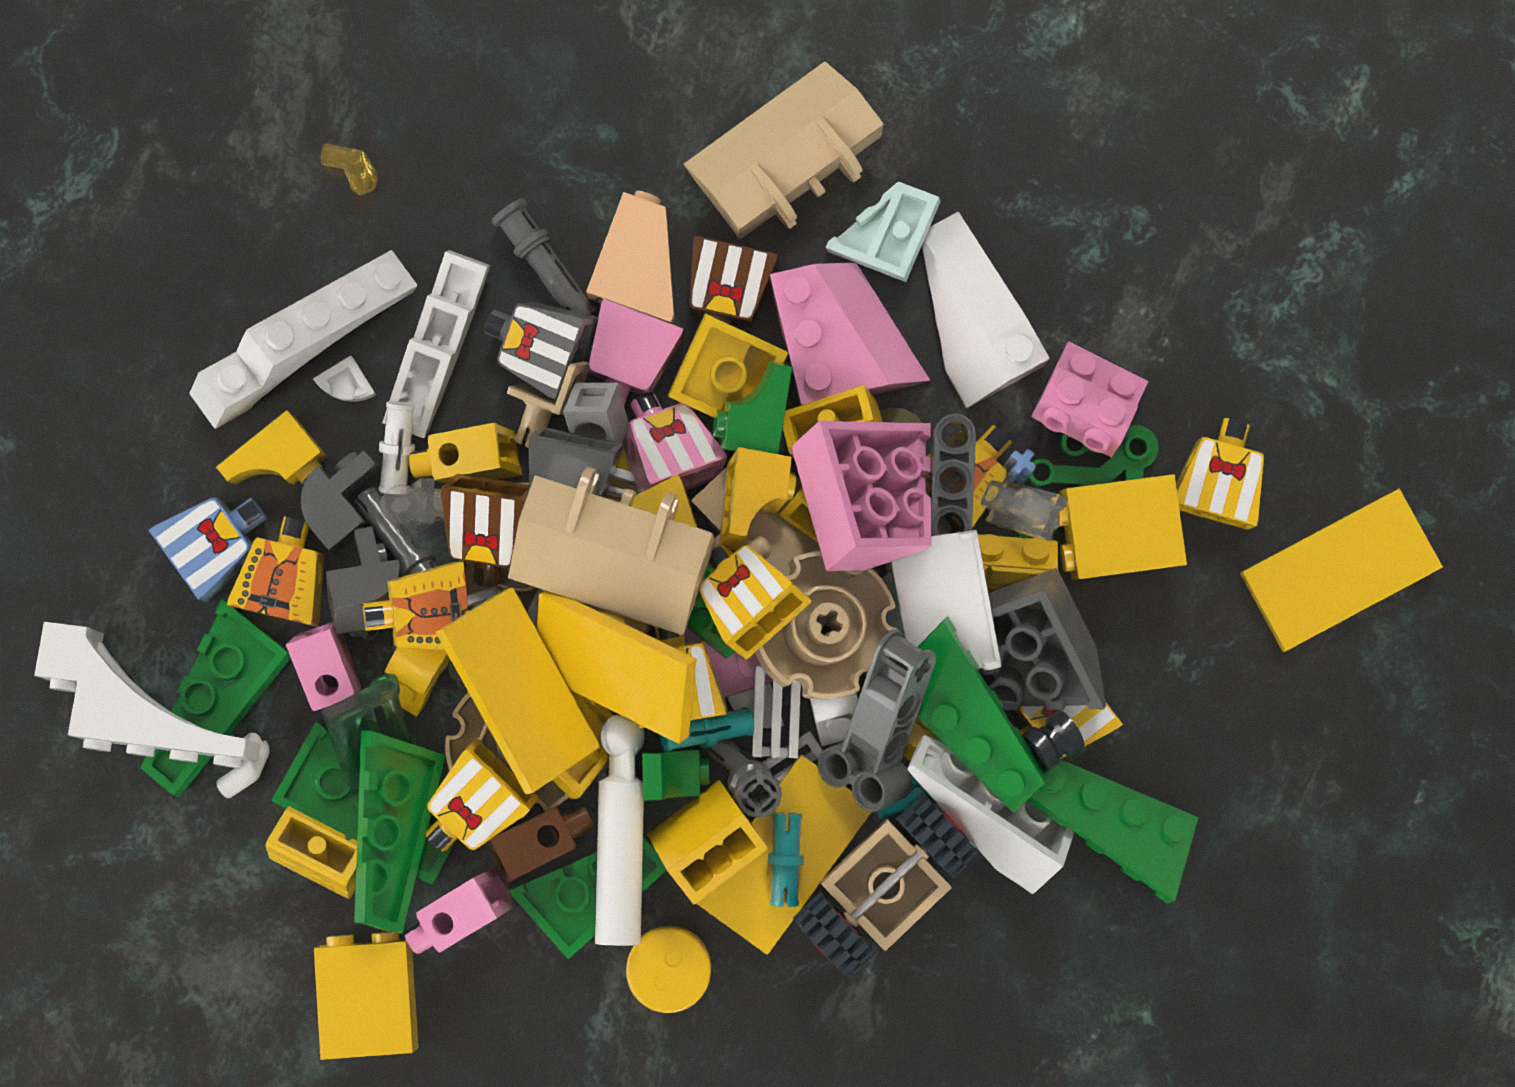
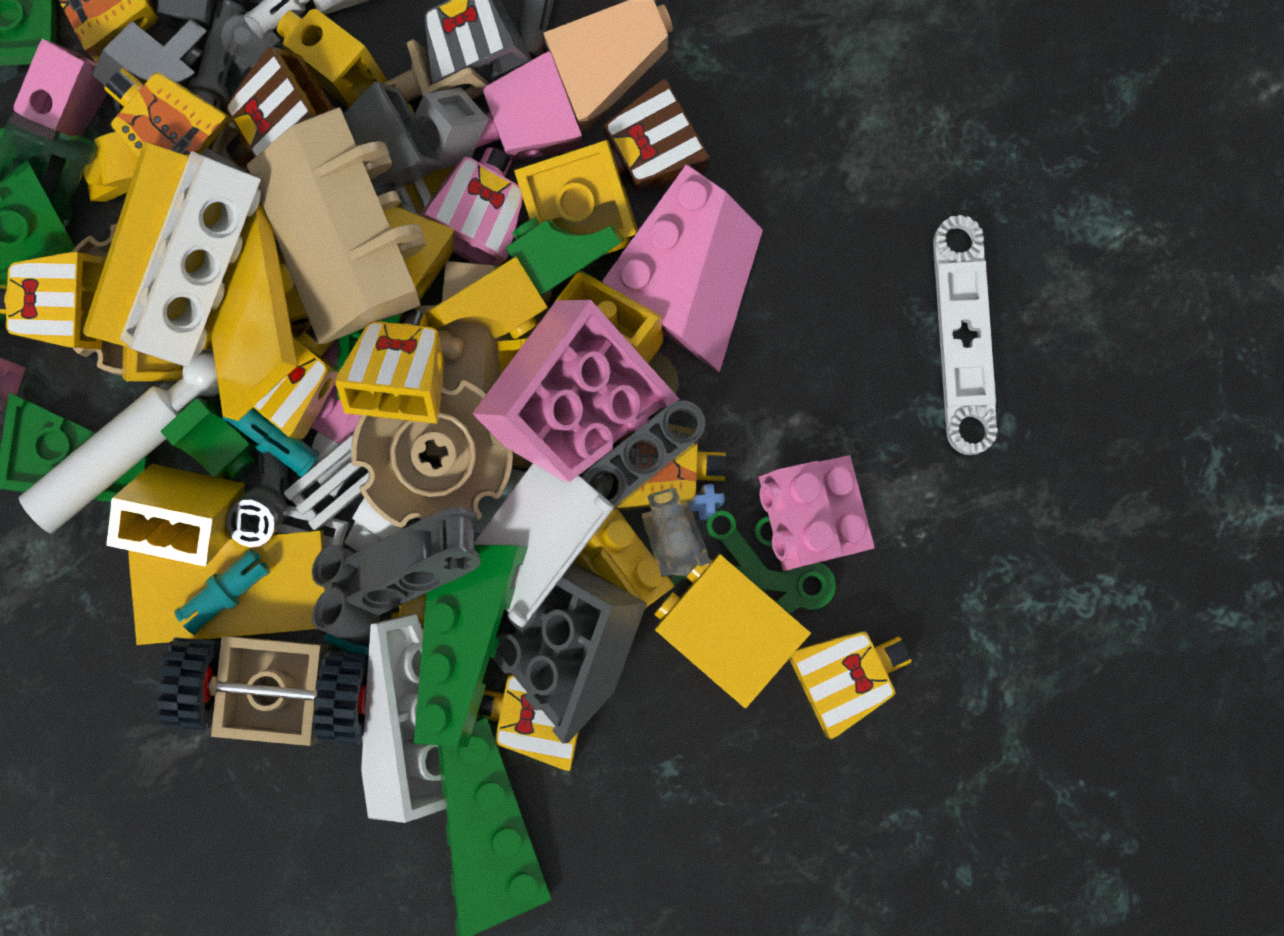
camera: 50 degrees right, 0 degrees up
reddish brown torso [486,804,594,884] -> none
yellow head [626,926,711,1013] -> none
tan piece [684,62,884,240] -> none
light aqua wing [826,182,941,282] -> none
white wedge [921,212,1050,409] -> none
black wheel [1022,710,1085,773] -> none
yellow tile [1240,488,1443,652] -> none
none -> white brick [120,151,261,368]
none -> white piece [933,215,998,455]

